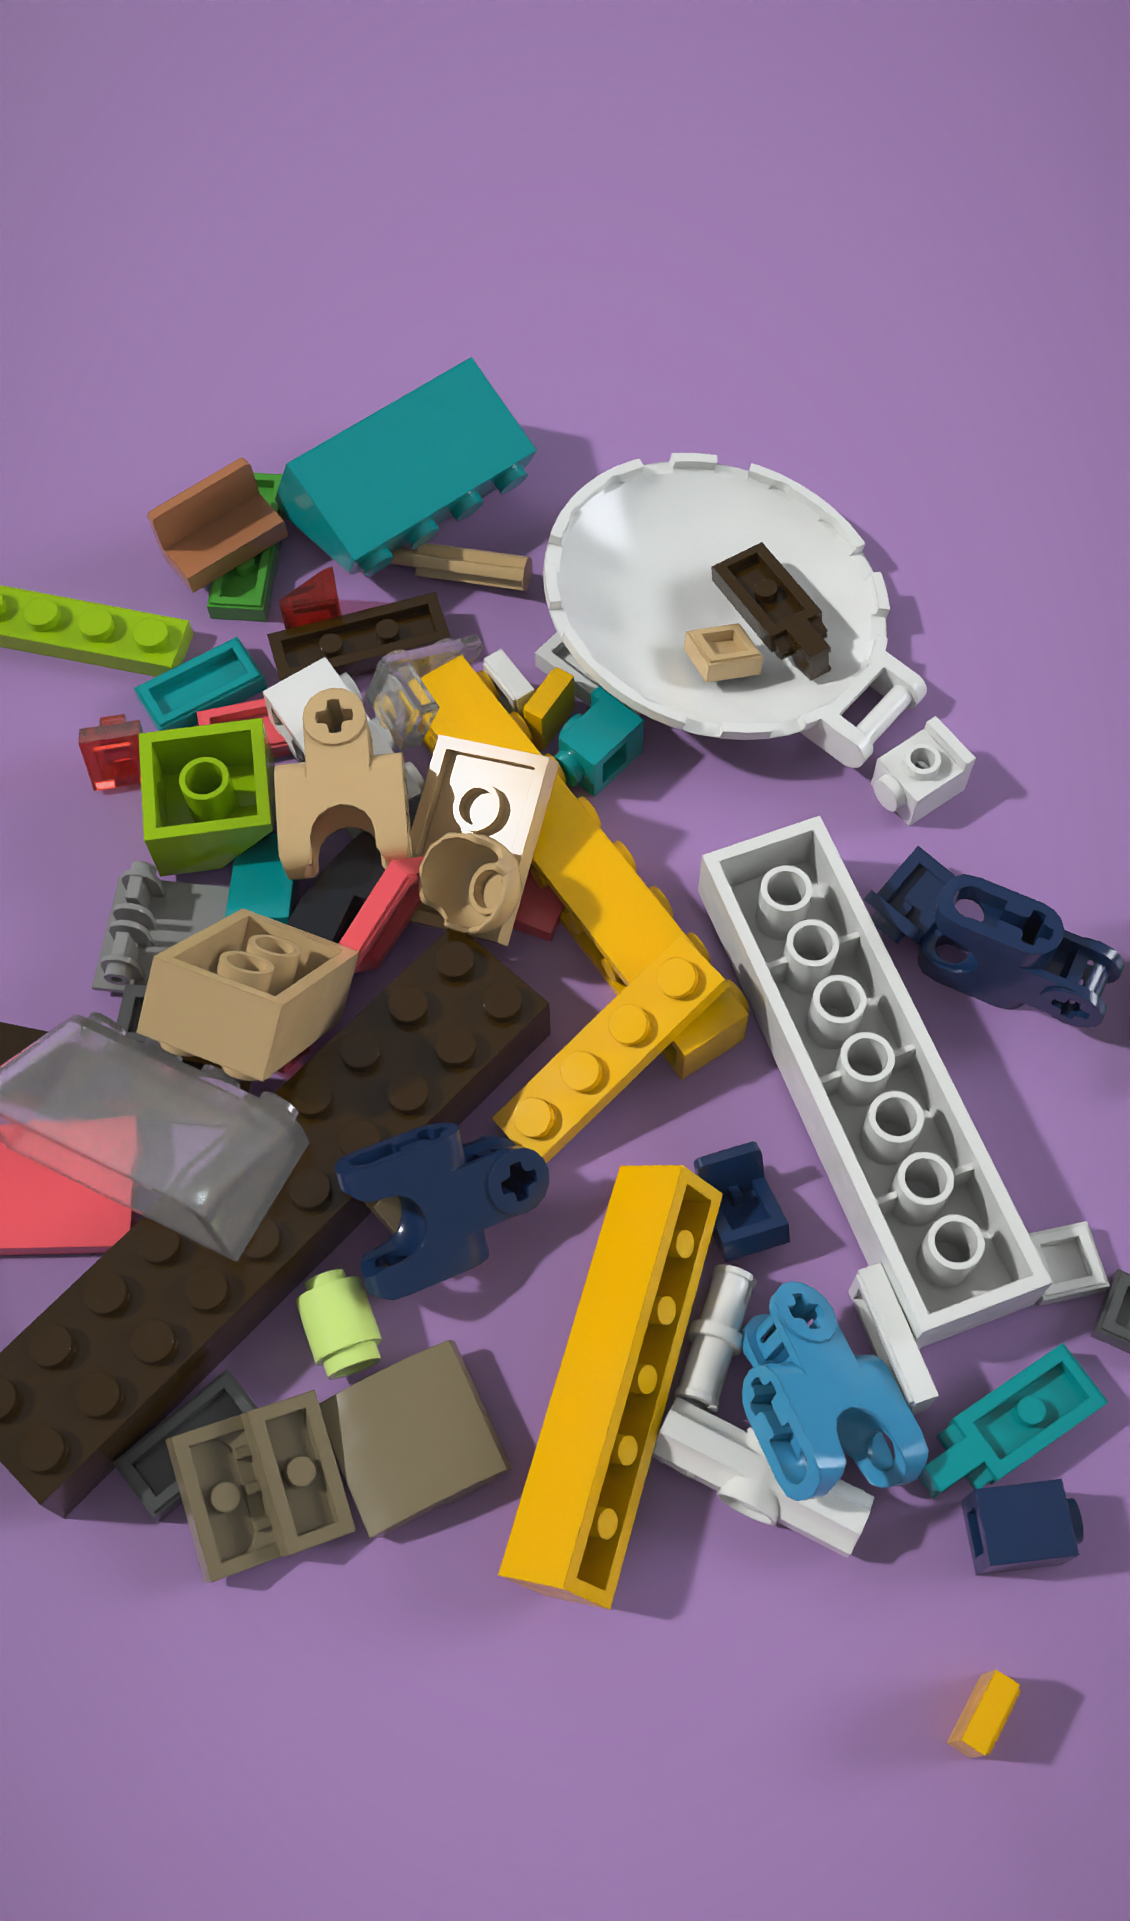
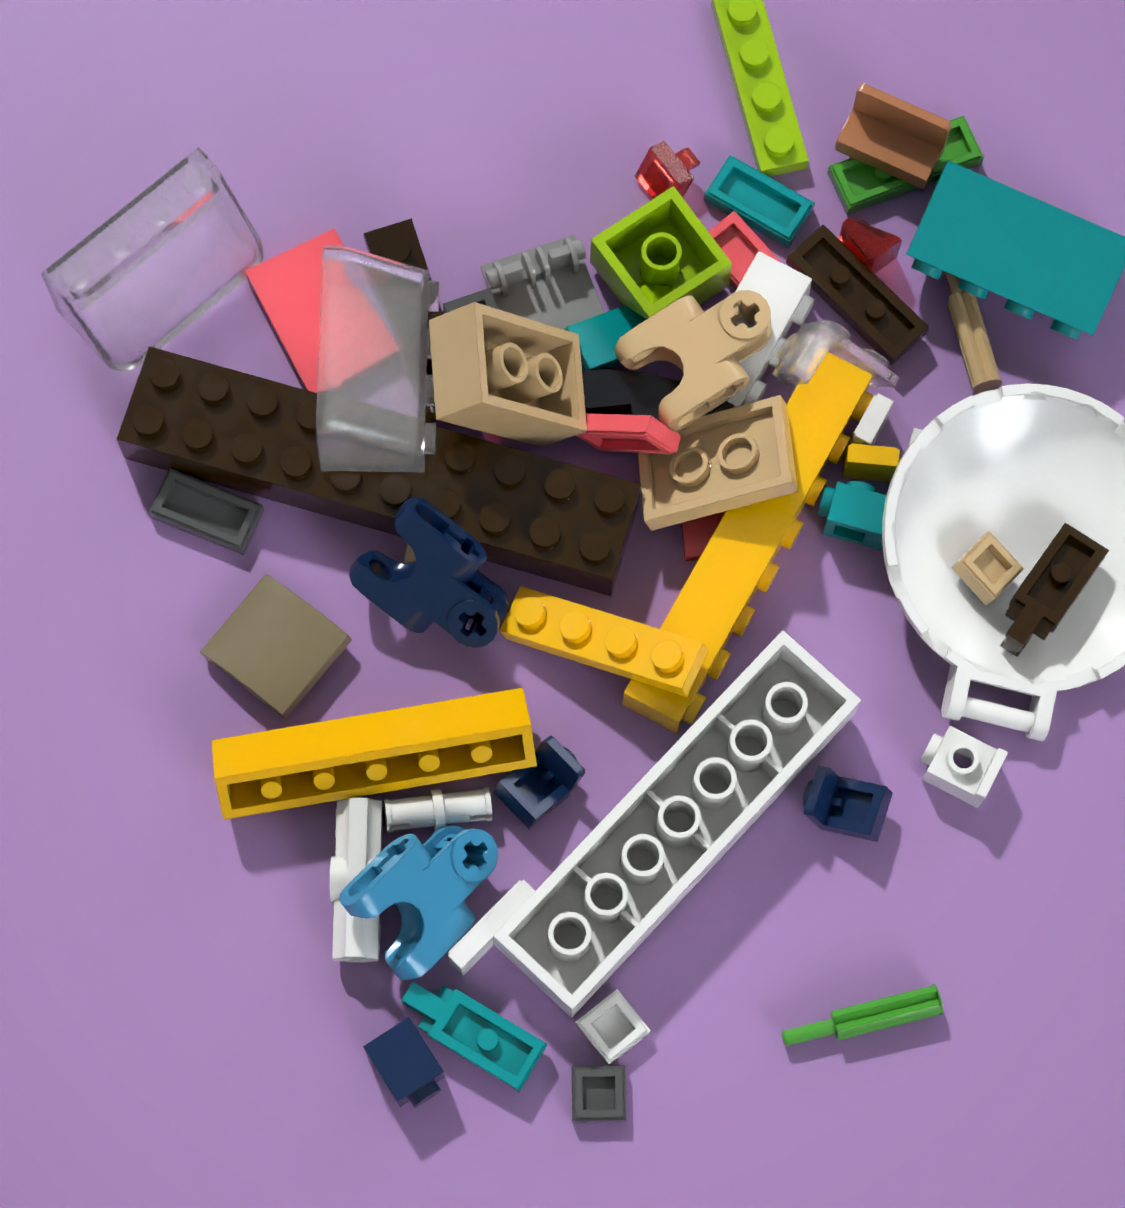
camera: 60 degrees right, 10 degrees up
dark tan slope [165,1389,356,1583] -> none
yellowish green brick [295,1269,382,1380] -> none
tan hair [419,832,523,935] -> none
dark blue piece [918,874,1124,1028] -> none
yellow tile [947,1669,1021,1758] -> none

